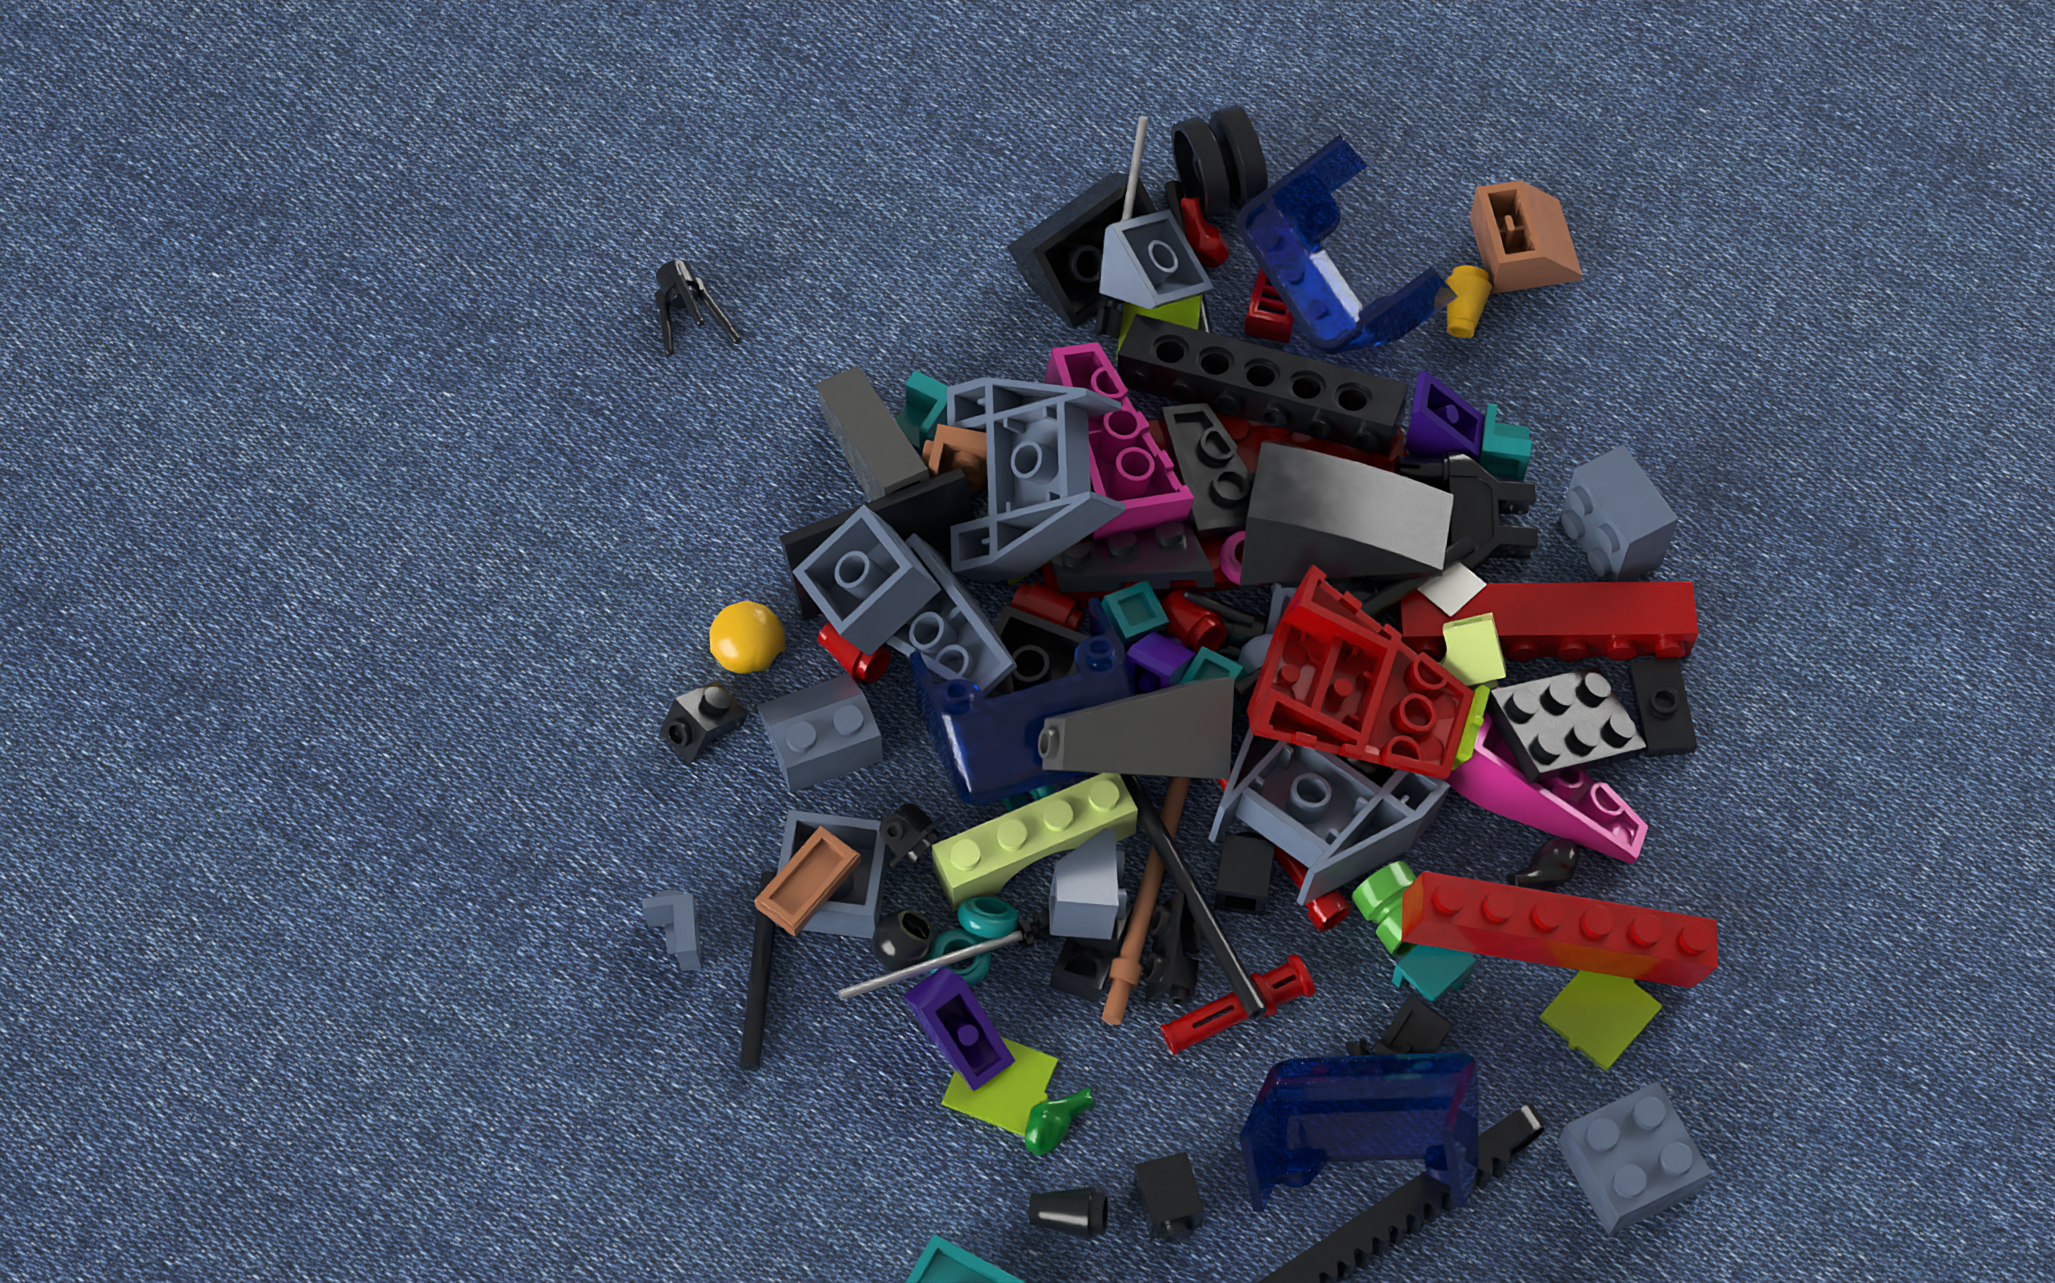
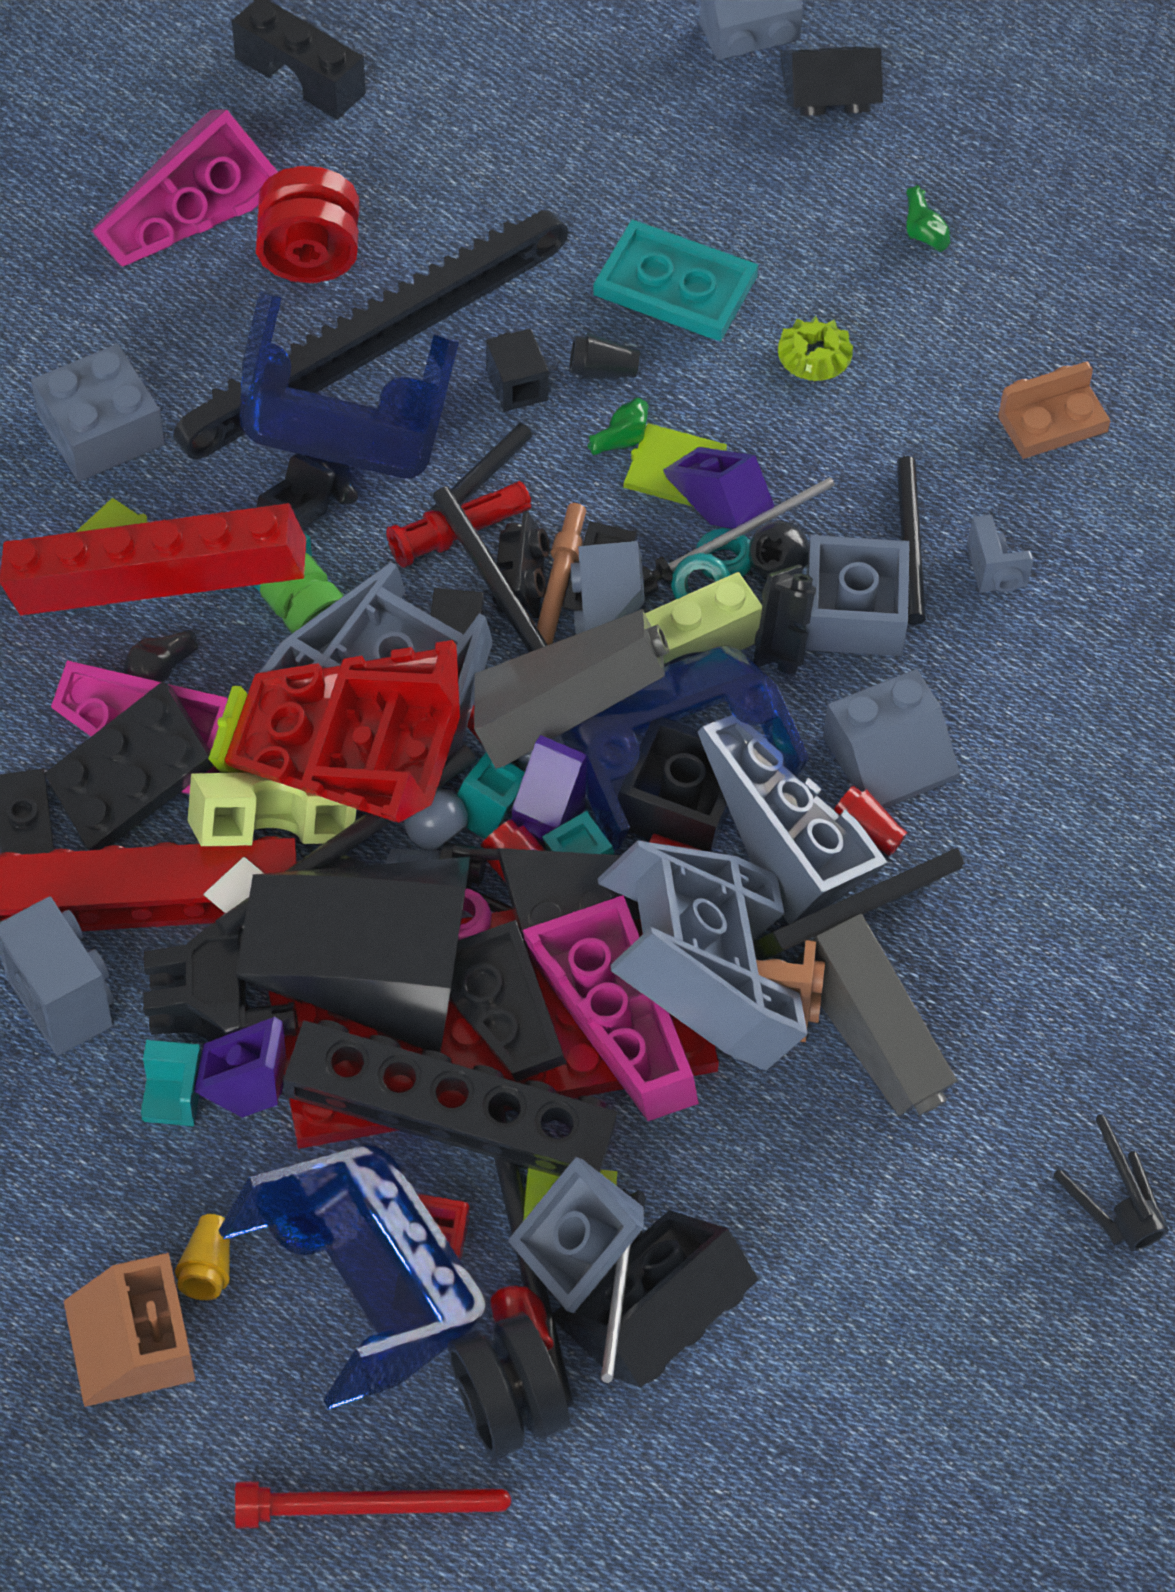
camera: 175 degrees right, 5 degrees down
black bracket [660,681,748,763] -> none
yellow hair [709,600,787,674] -> none
nougat tile [754,826,861,937] -> none
sand blue brick [792,504,941,657] -> none
teal panel [895,370,949,454] -> none
none -> red piece [235,1481,511,1529]
none -> black bar [428,423,532,513]
none -> lime gear [778,315,853,381]
none -> nougat bracket [998,362,1110,459]

